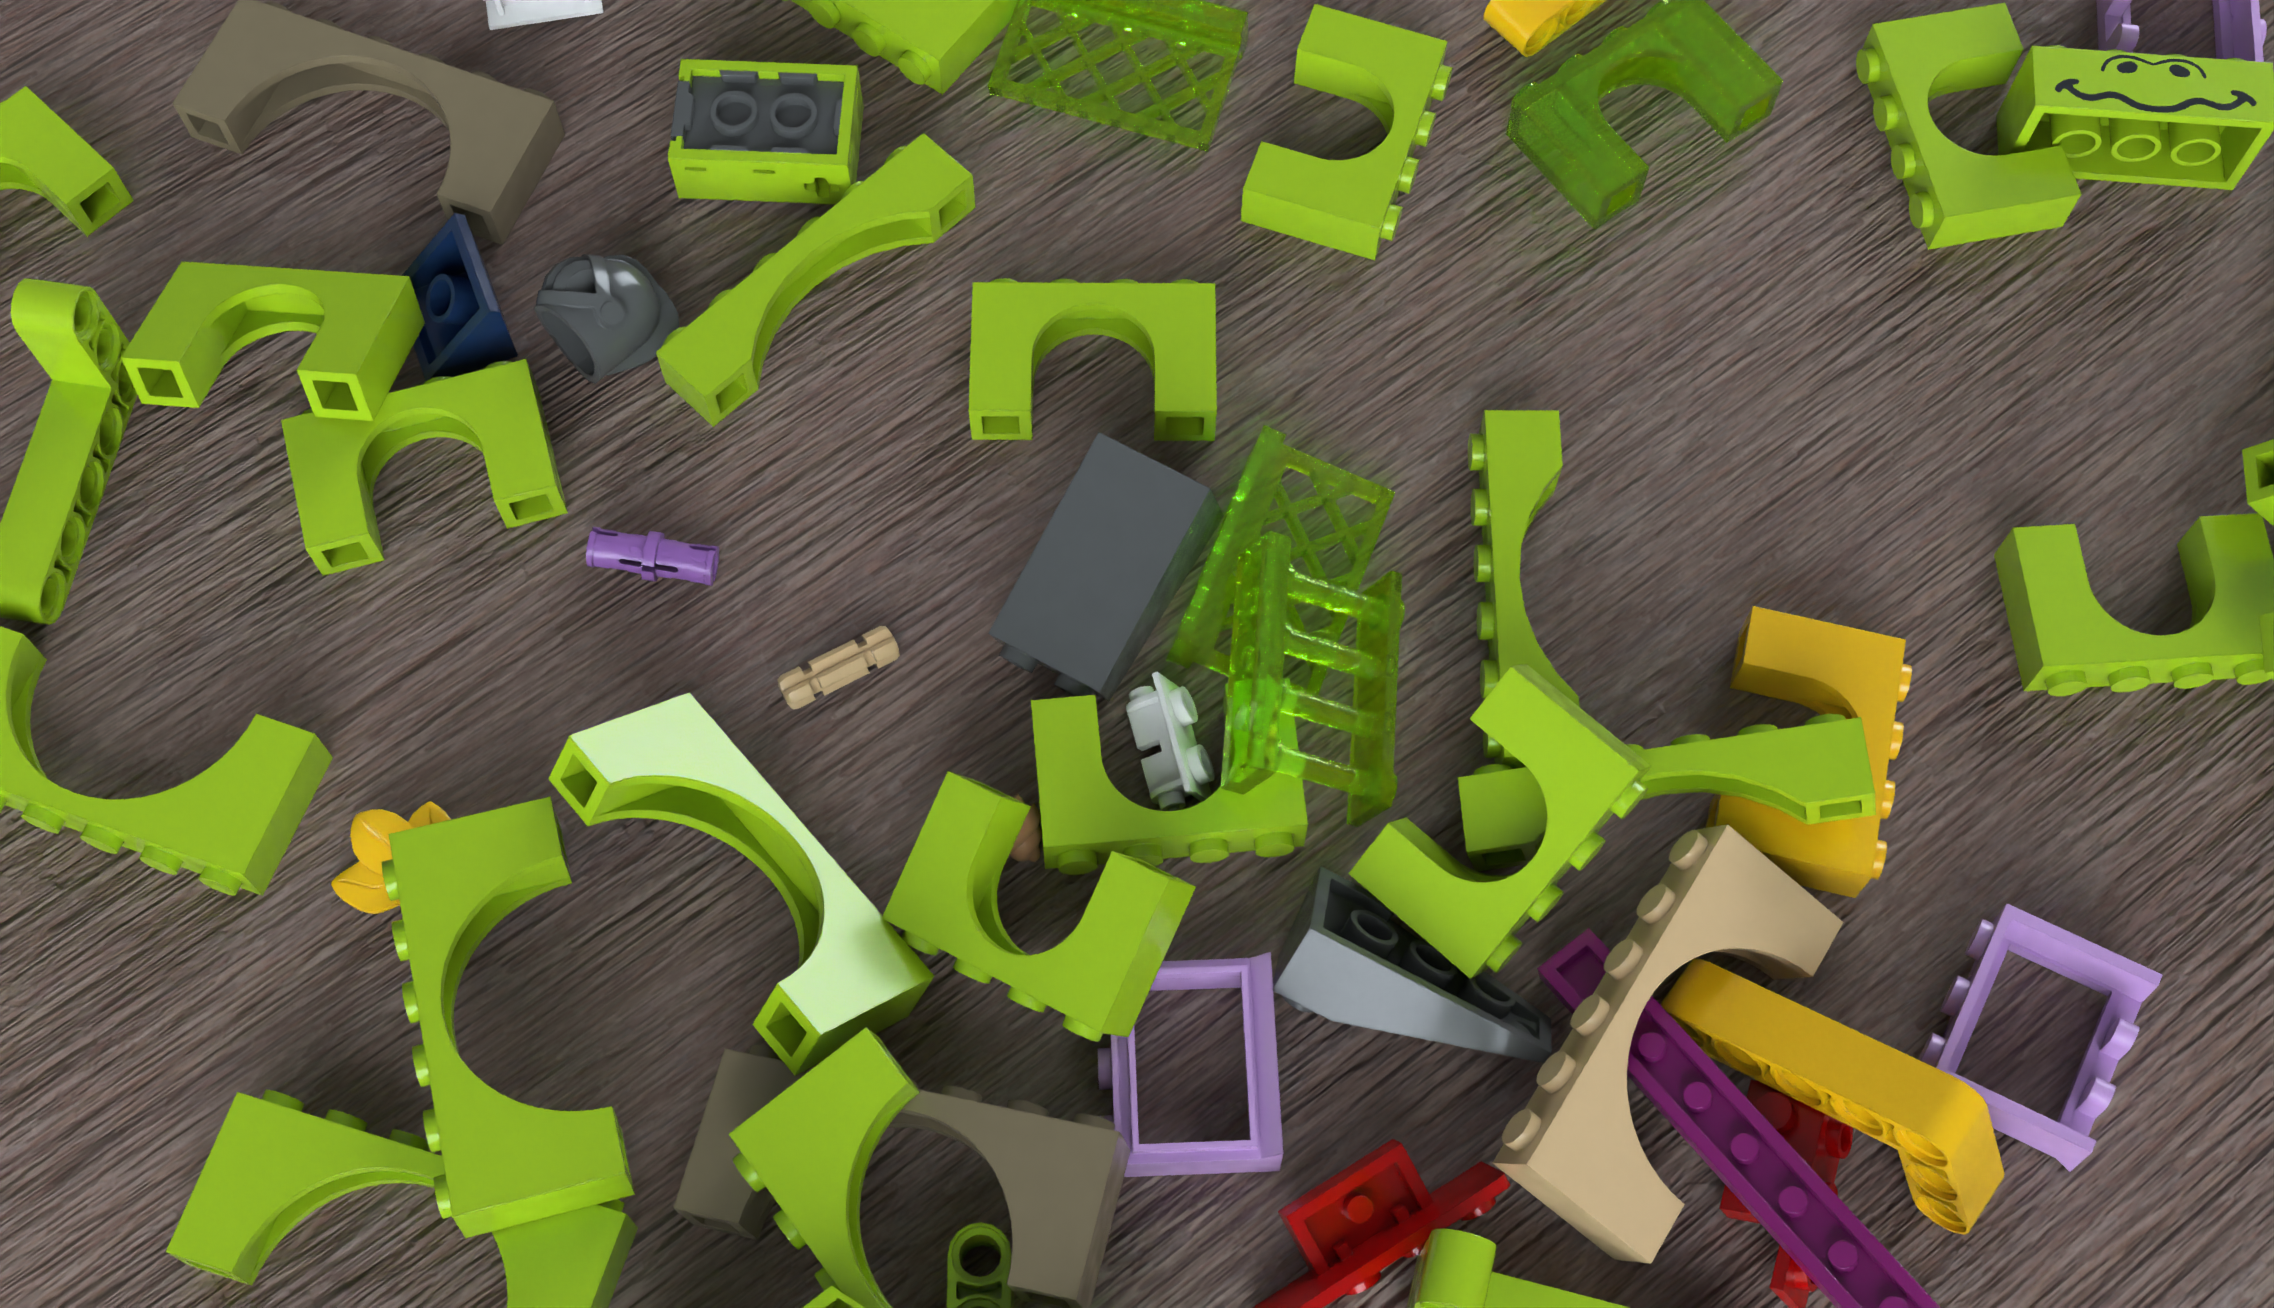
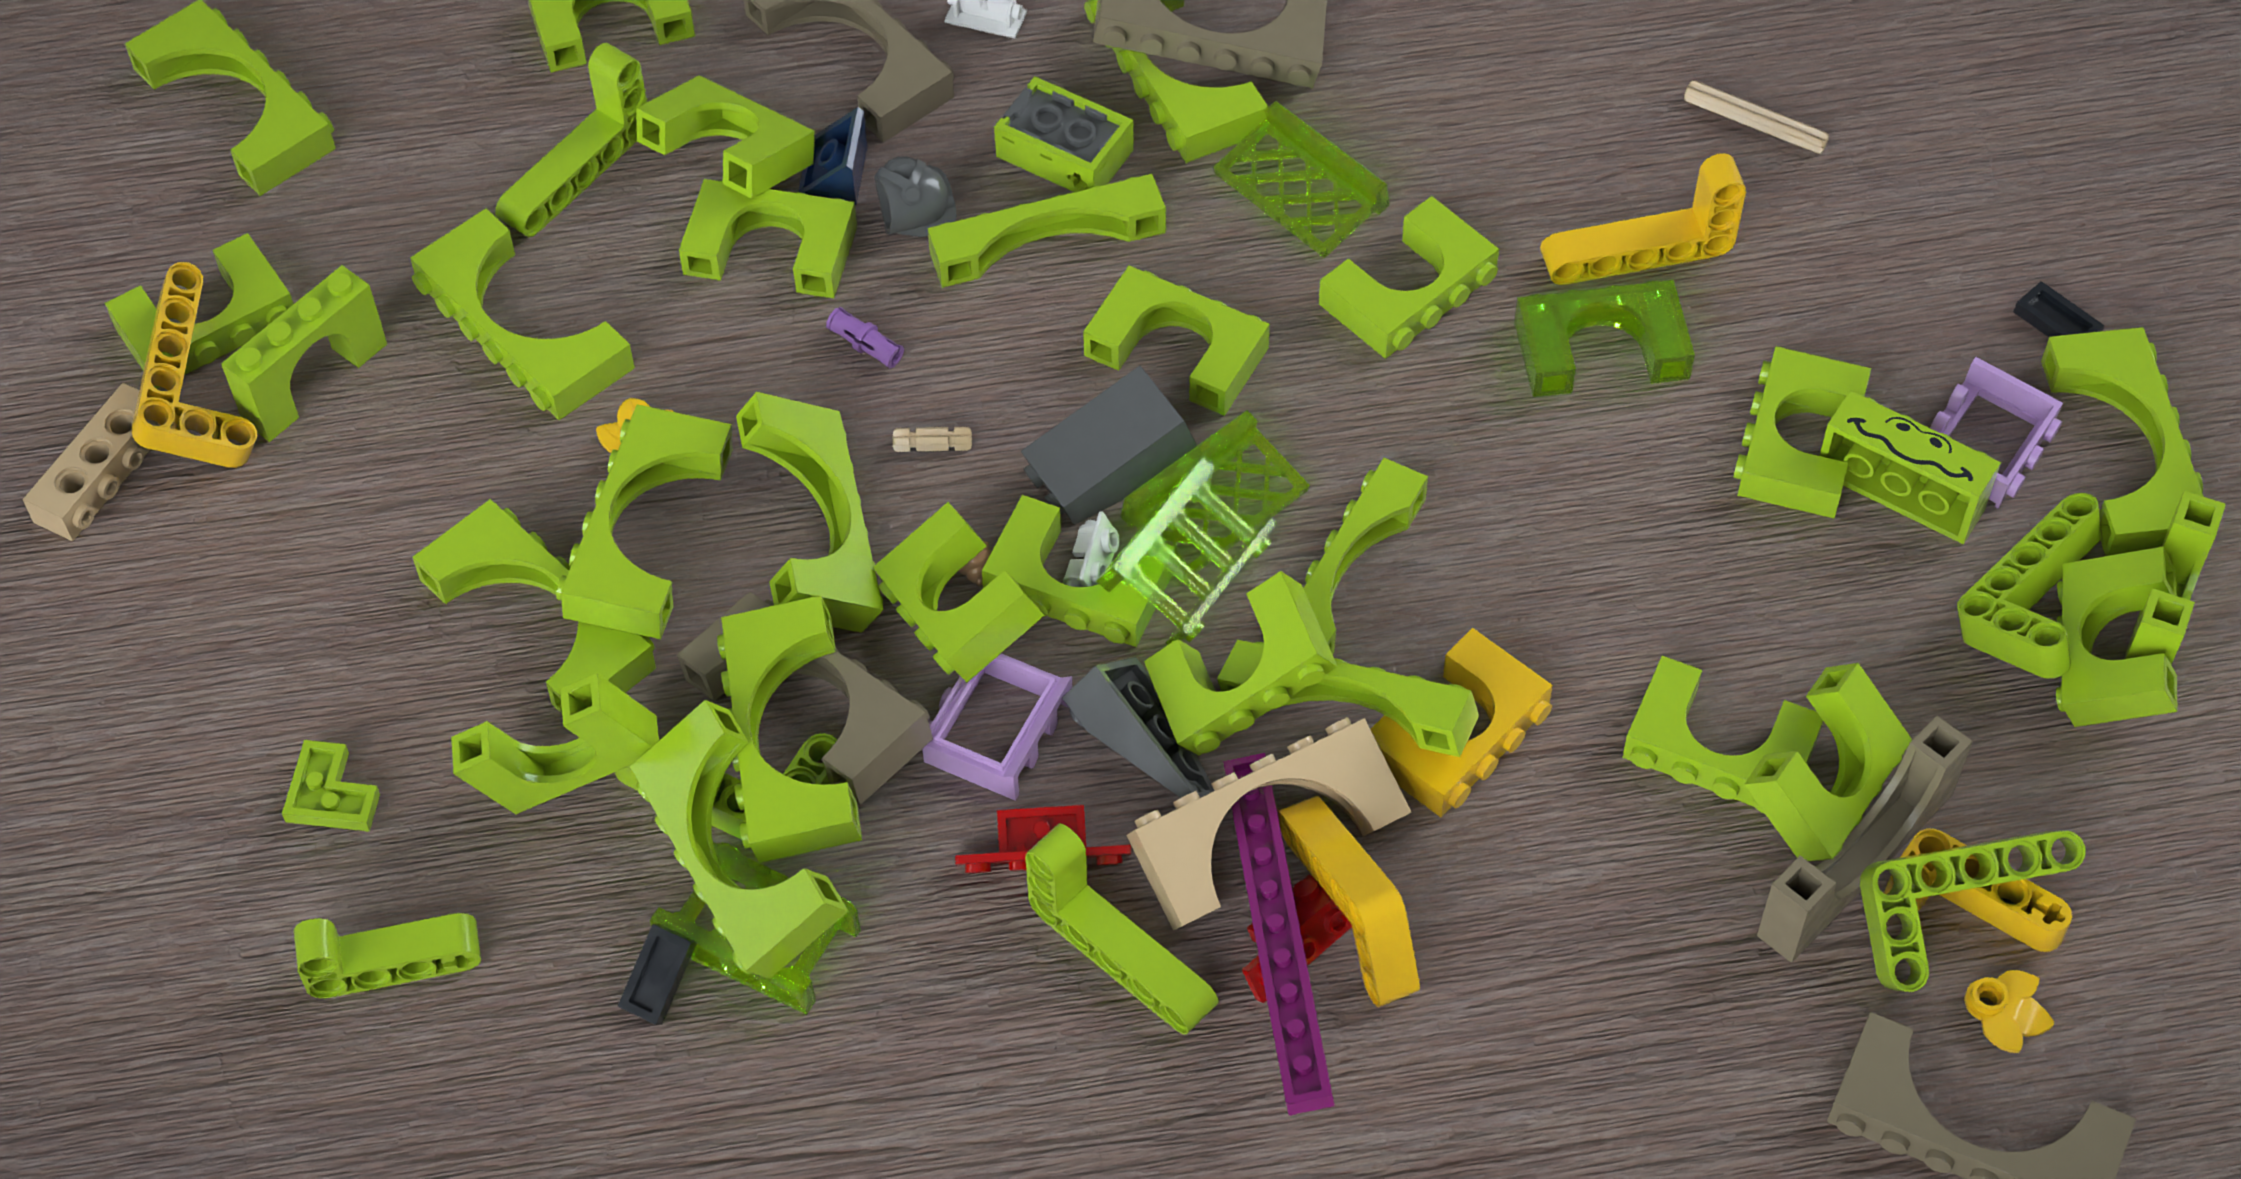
camera: 30 degrees right, 10 degrees down
lavender window [1918,903,2163,1172] -> none

